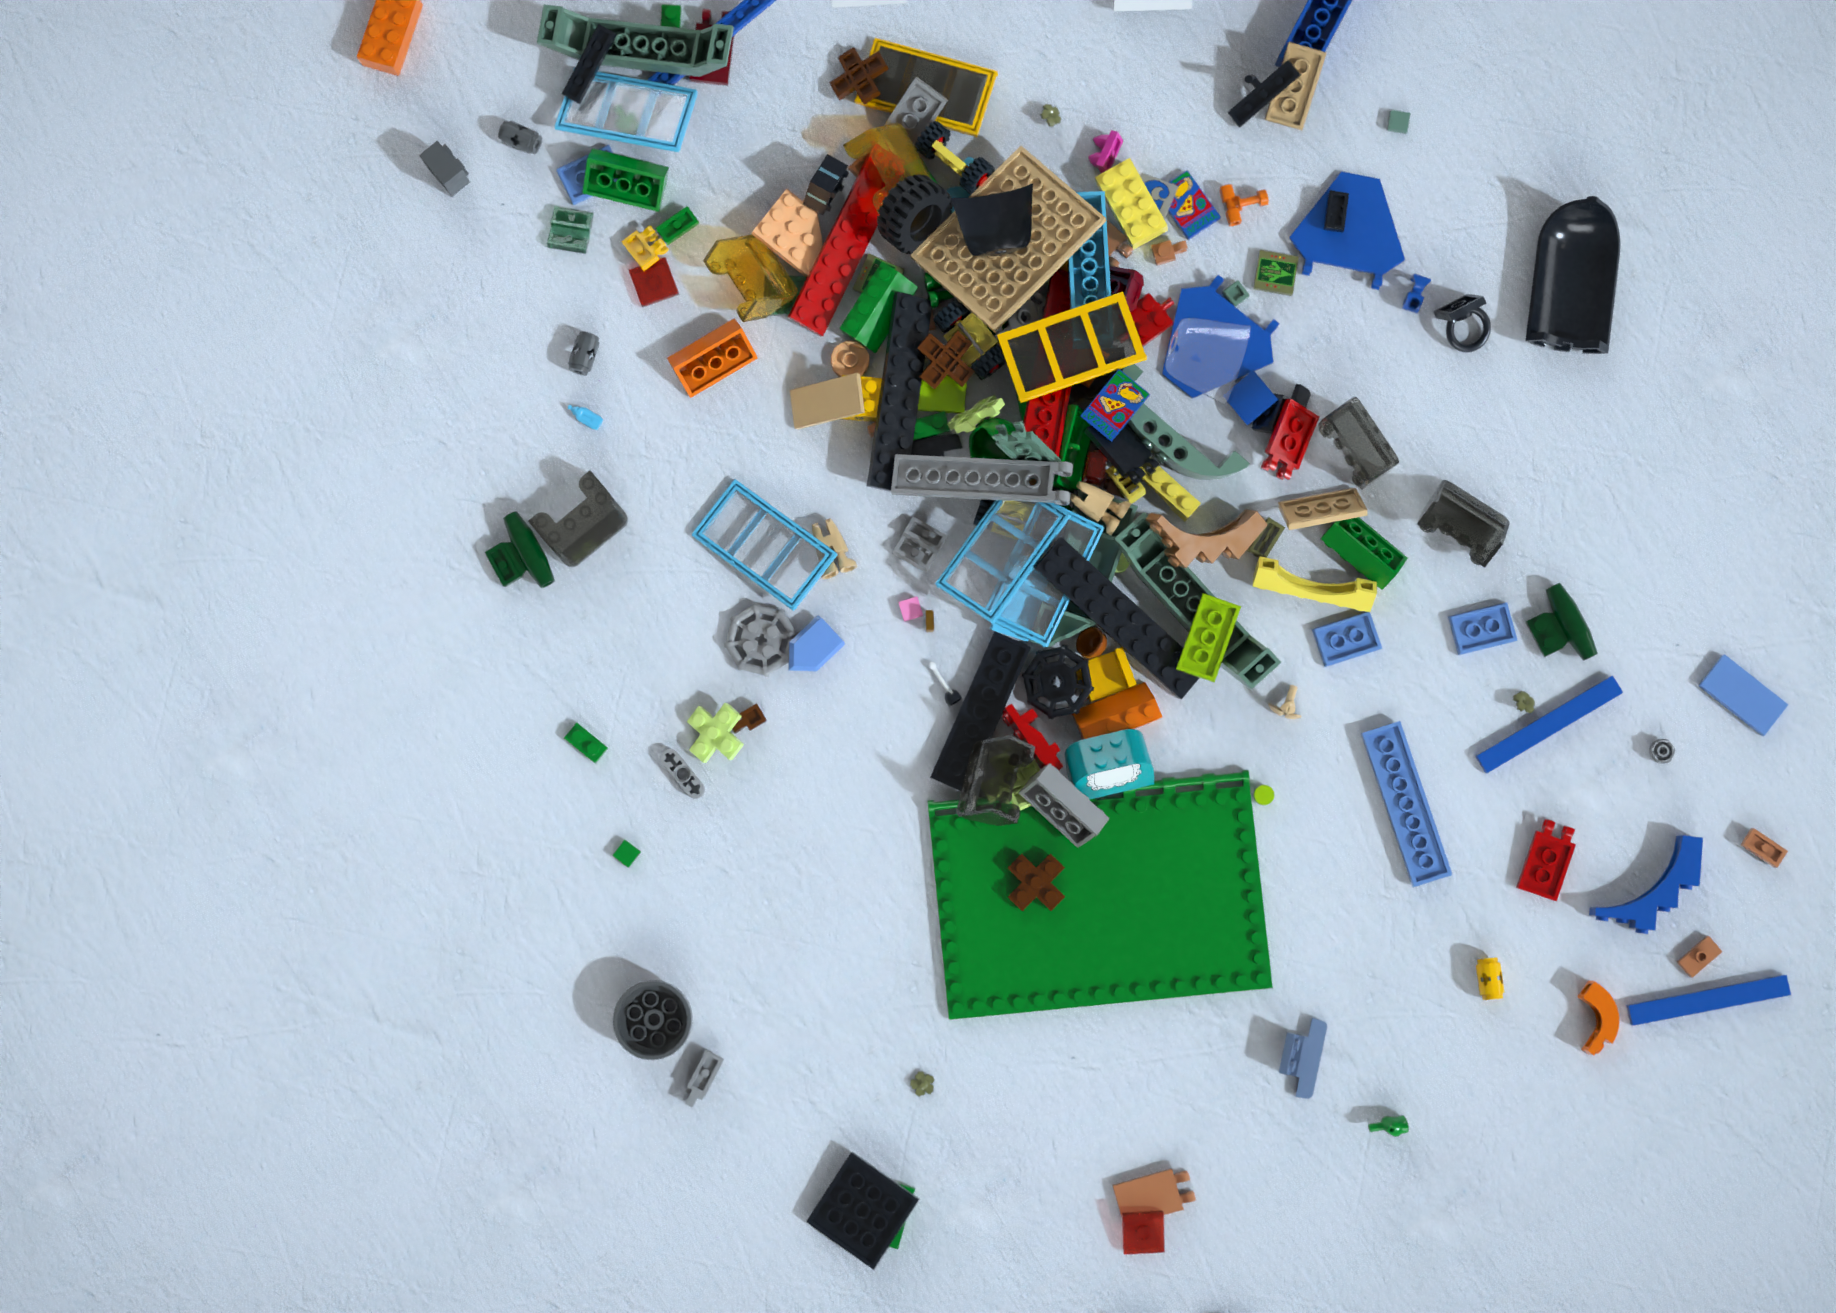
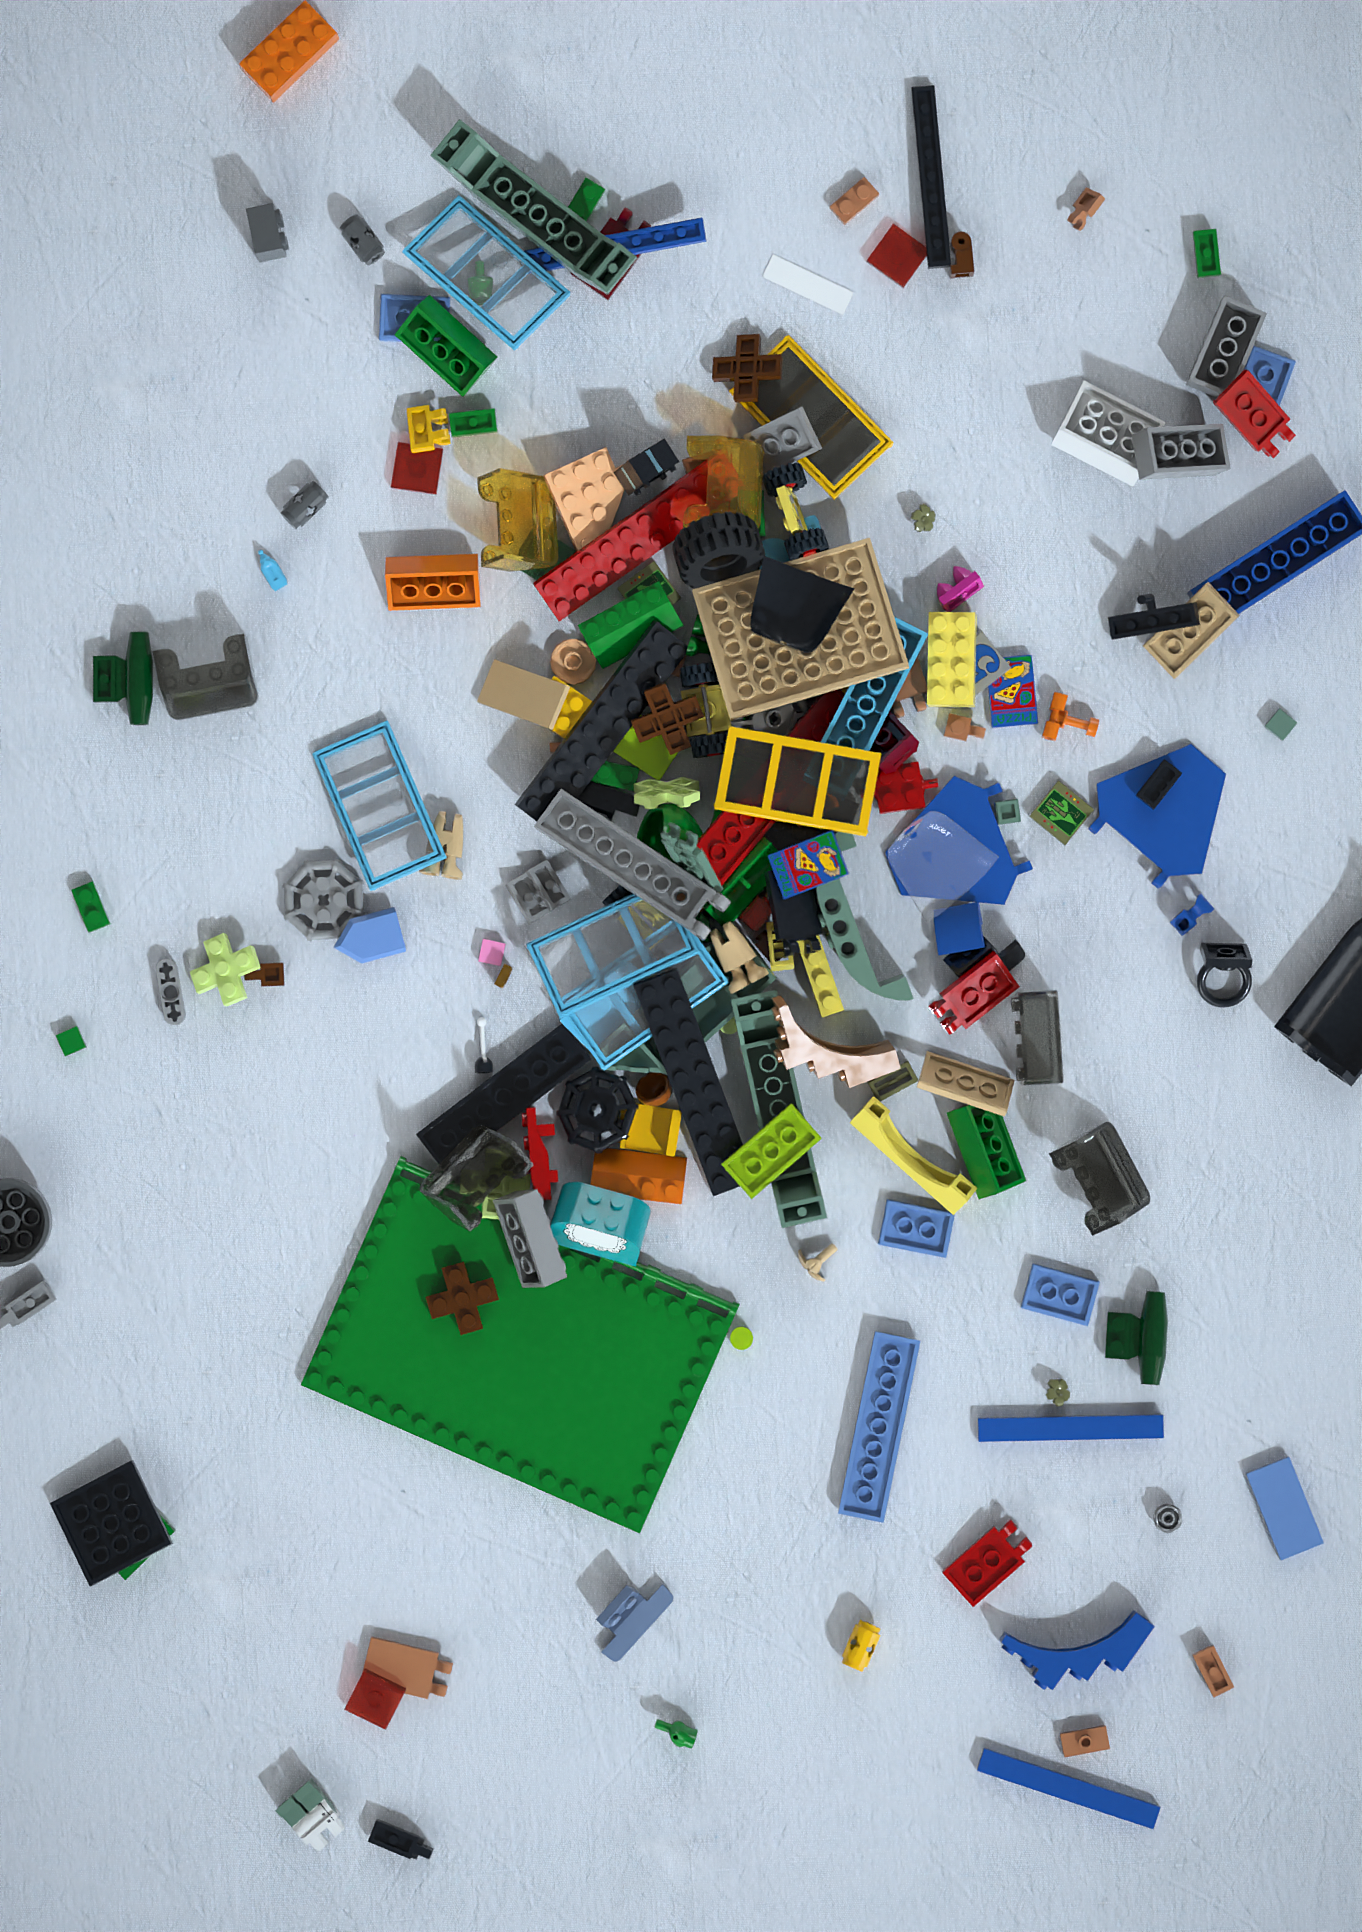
camera: 30 degrees right, 5 degrees up
clear green slope [547,206,594,254] -> none
black tile [562,24,617,104] -> none
olive plant [910,1071,935,1097] -> none
orange arch [1577,980,1619,1056] -> none

